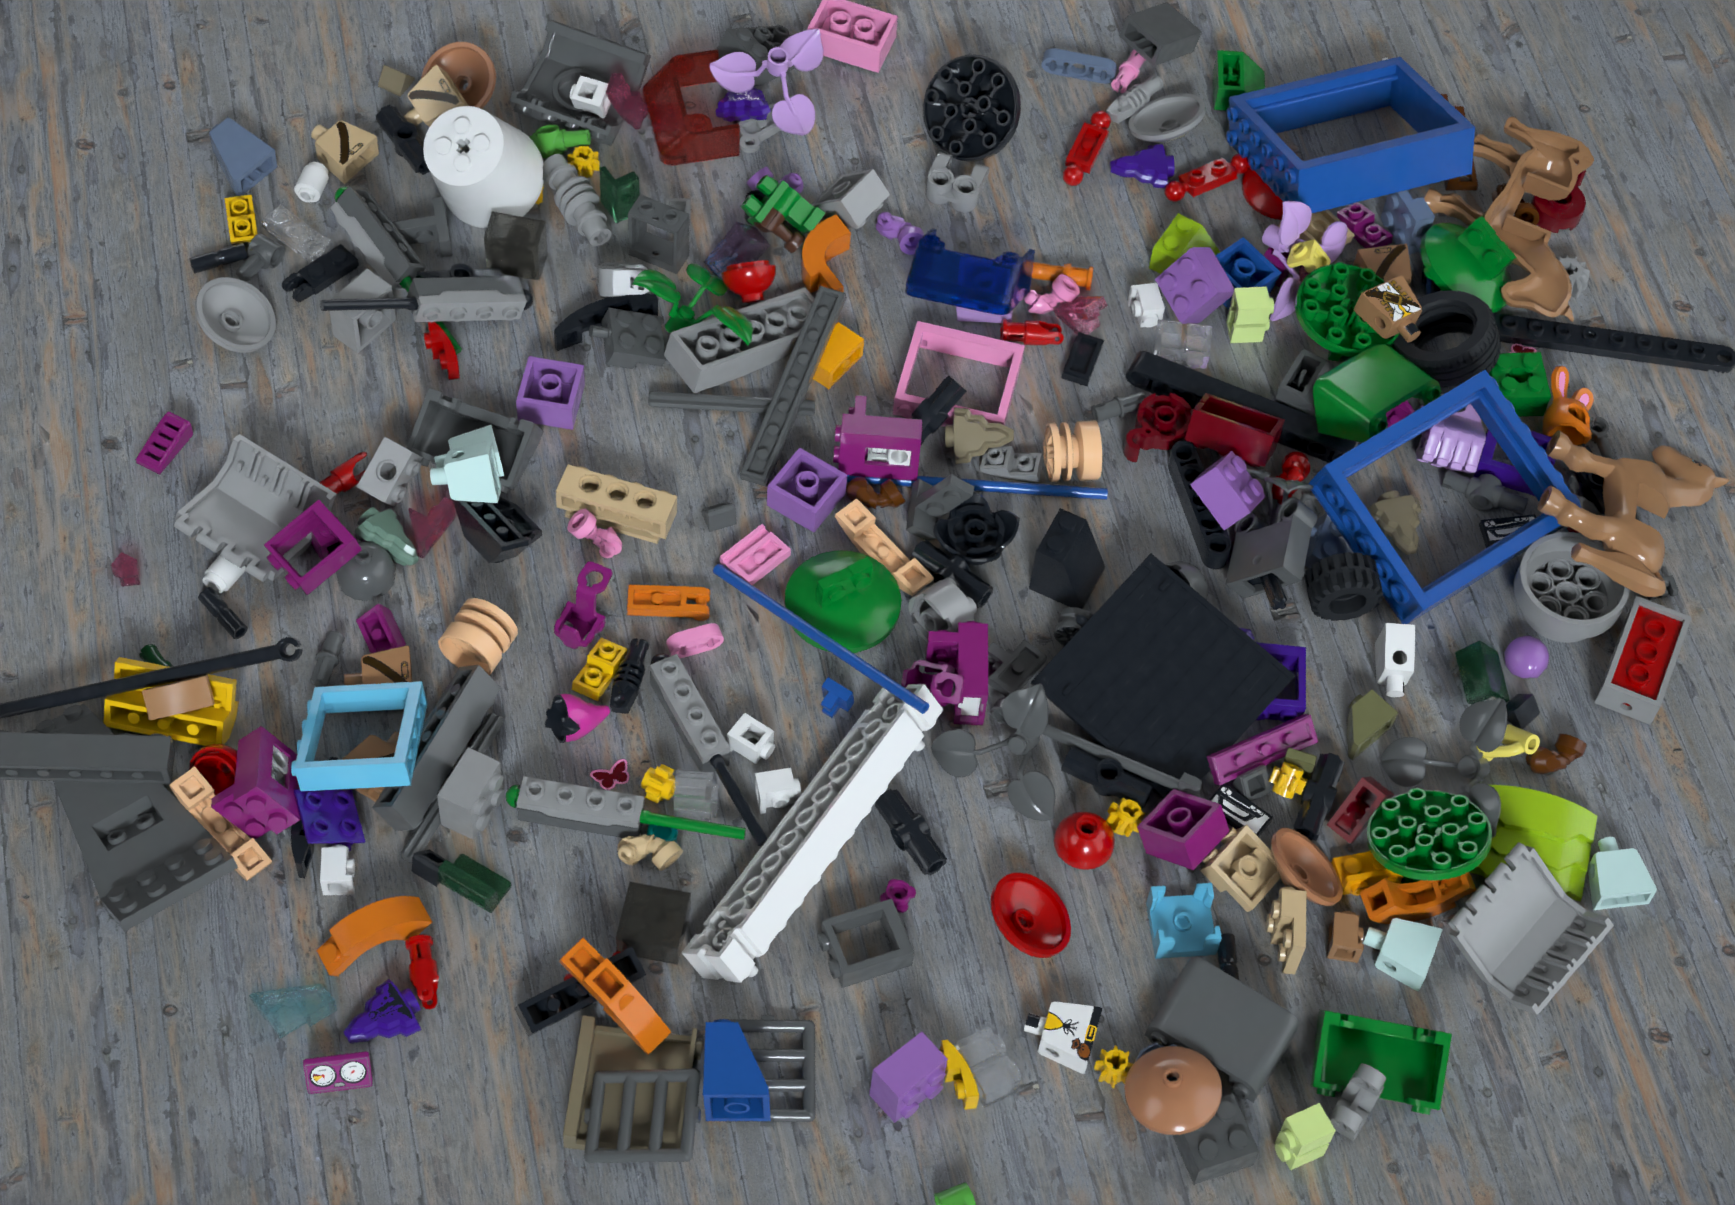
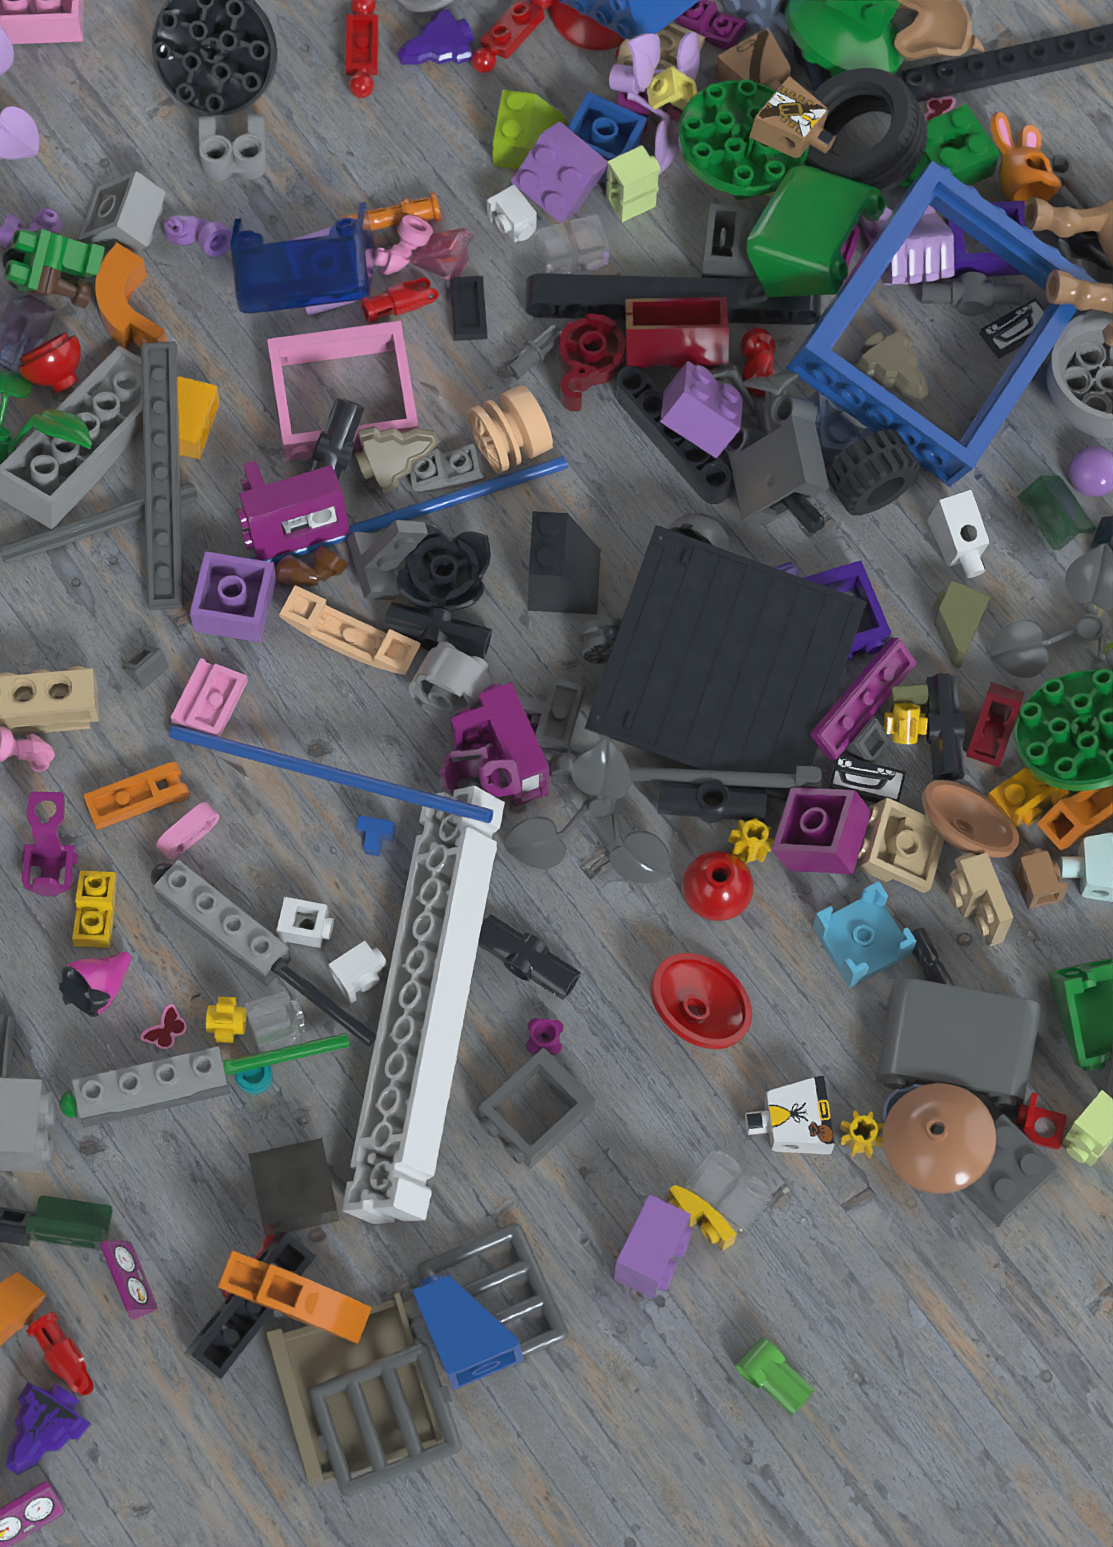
camera: 20 degrees left, 10 degrees up
black hinge [610,638,649,714] -> none
tan arm [617,834,683,871] -> none
green bracket [784,550,901,653] -> none
none -> slope [100,1241,157,1320]
none -> red bracket [1015,1092,1067,1150]

